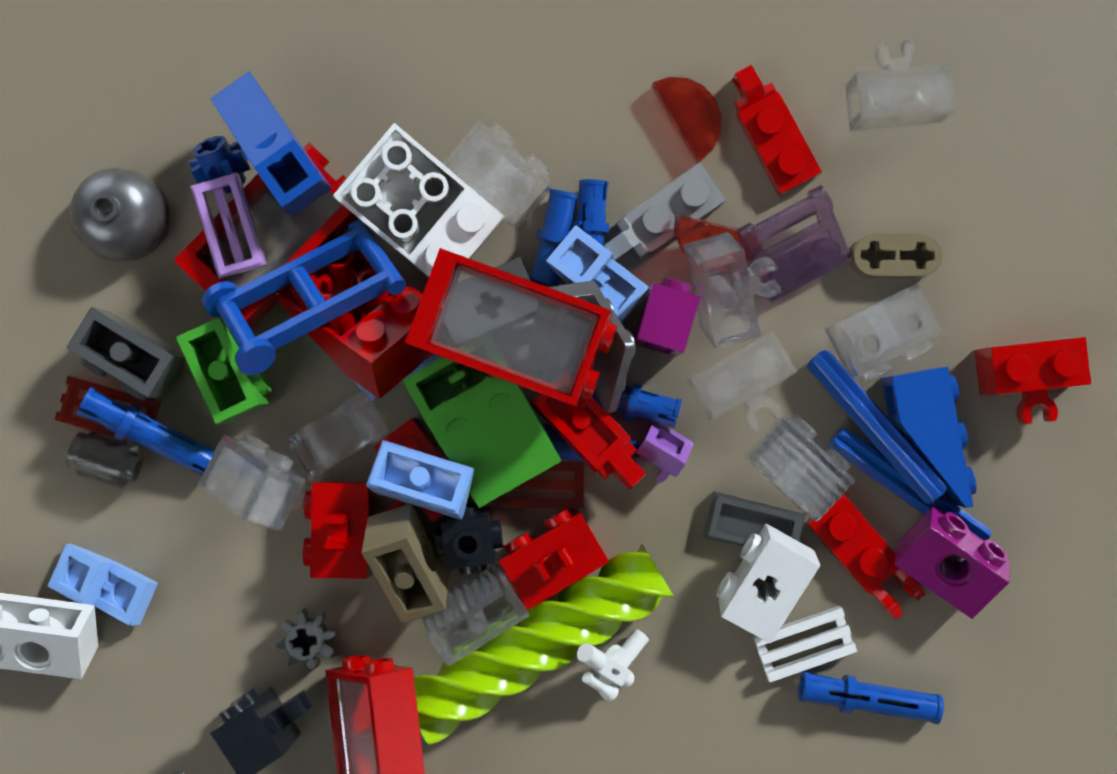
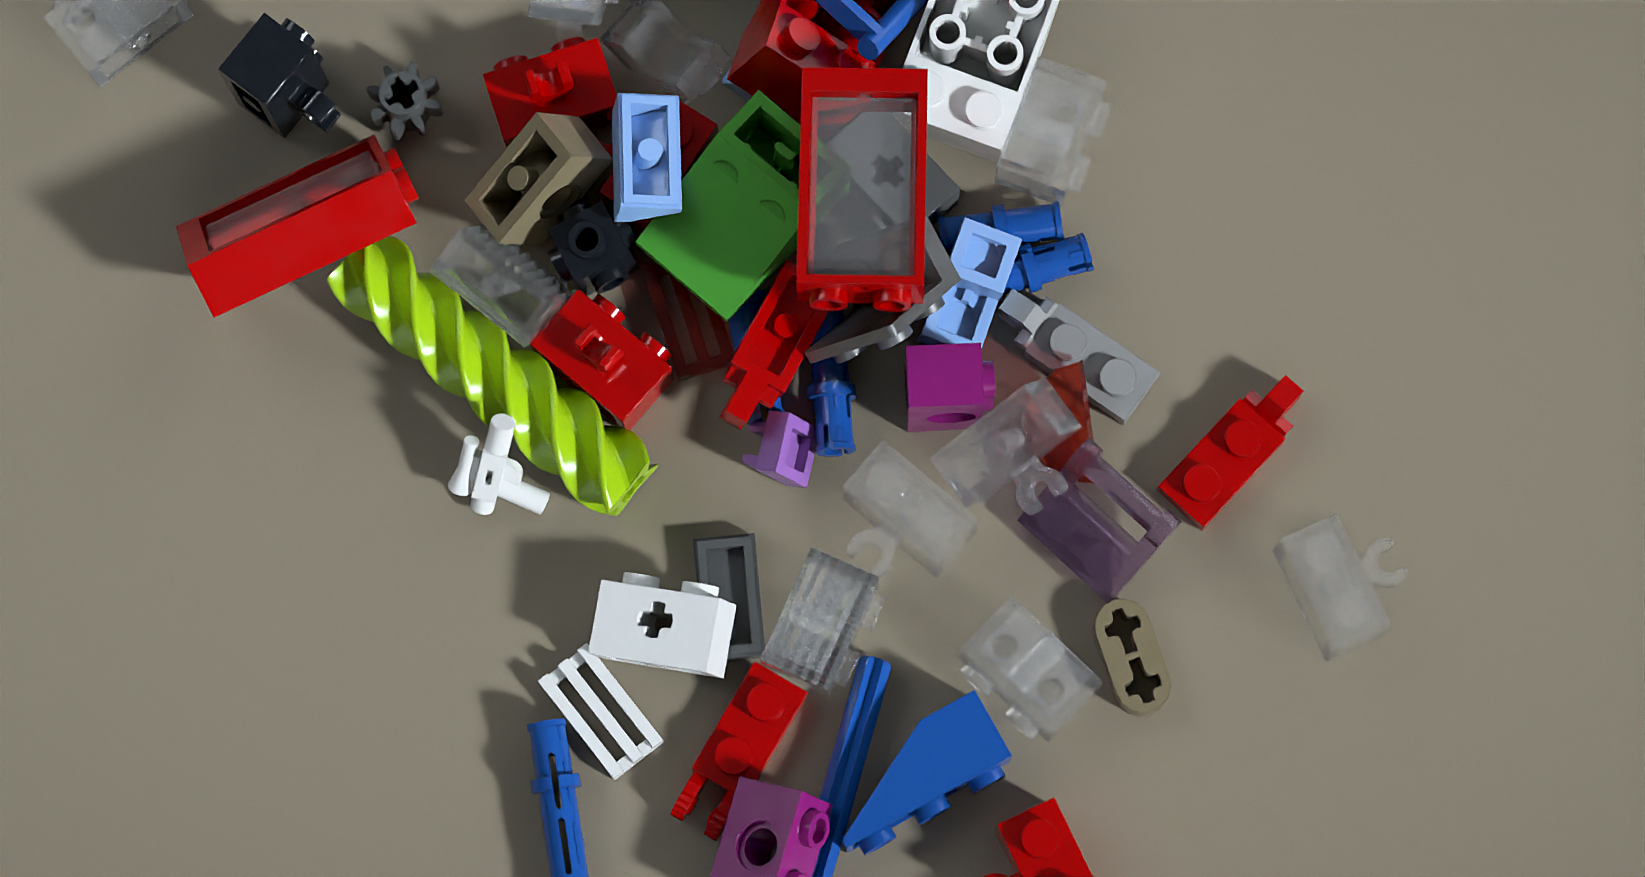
camera: 75 degrees right, 10 degrees down
clear red tile [651,77,721,164] -> none
blue axle [807,349,947,504] -> none

